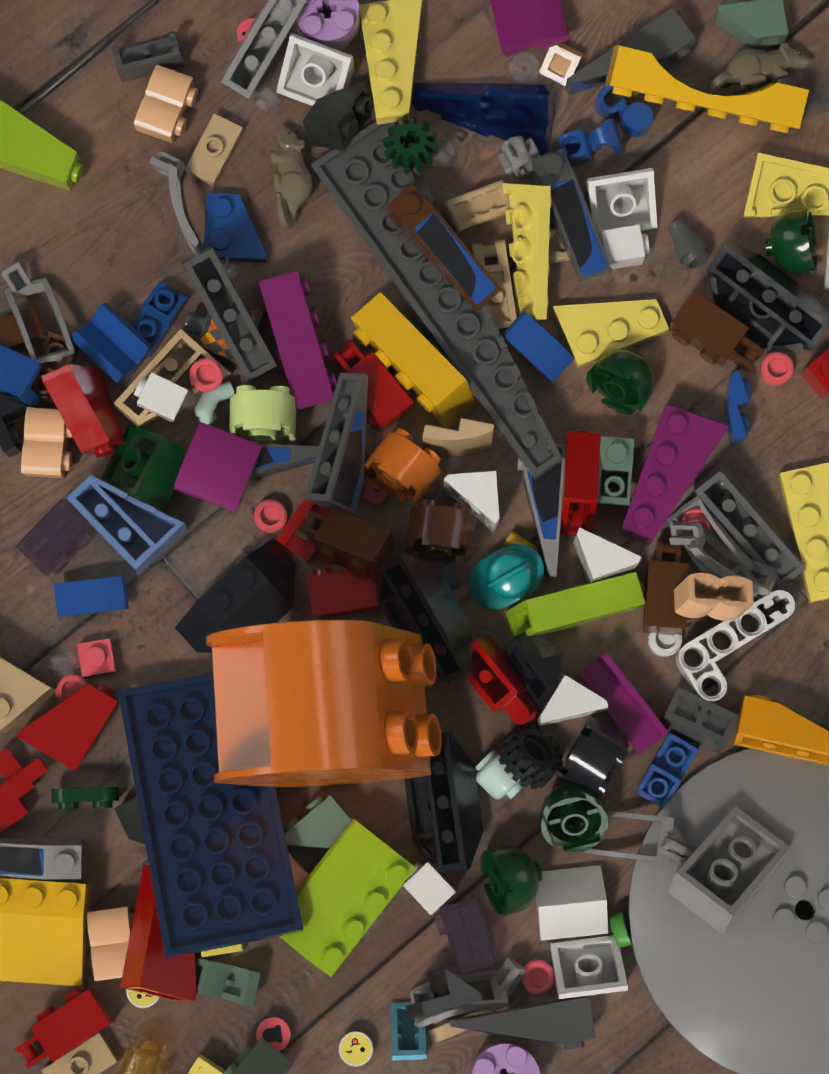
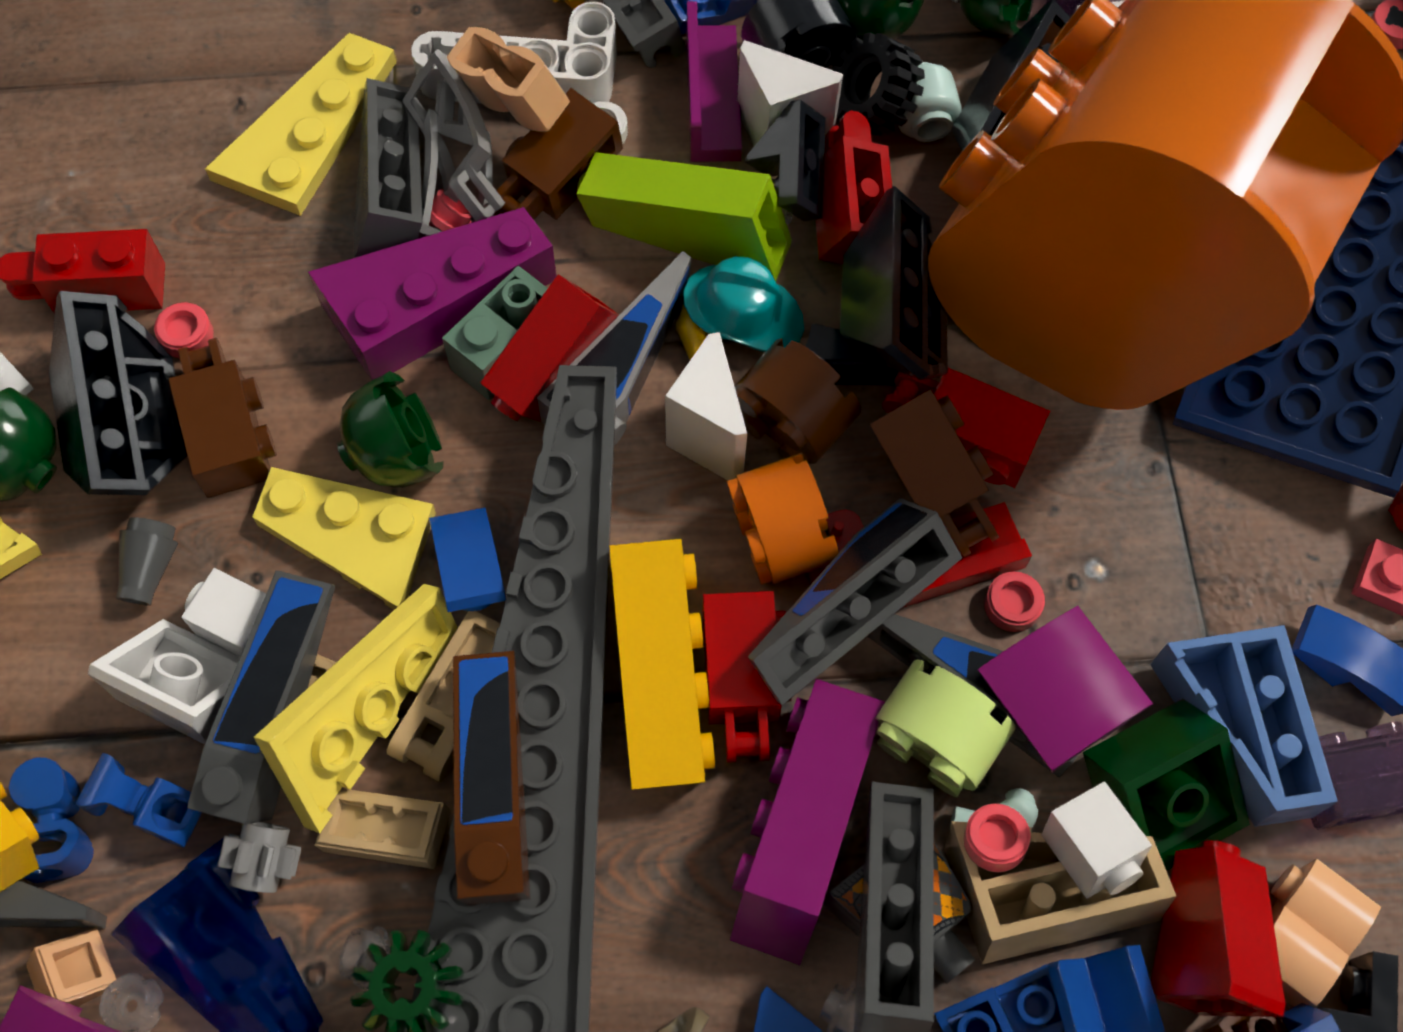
camera: 150 degrees left, 15 degrees down
black wedge [175,538,296,653] -> none
tan slope [423,418,494,456] -> none
white slope [573,528,641,584] -> none
blue slope [725,370,752,446] -> none

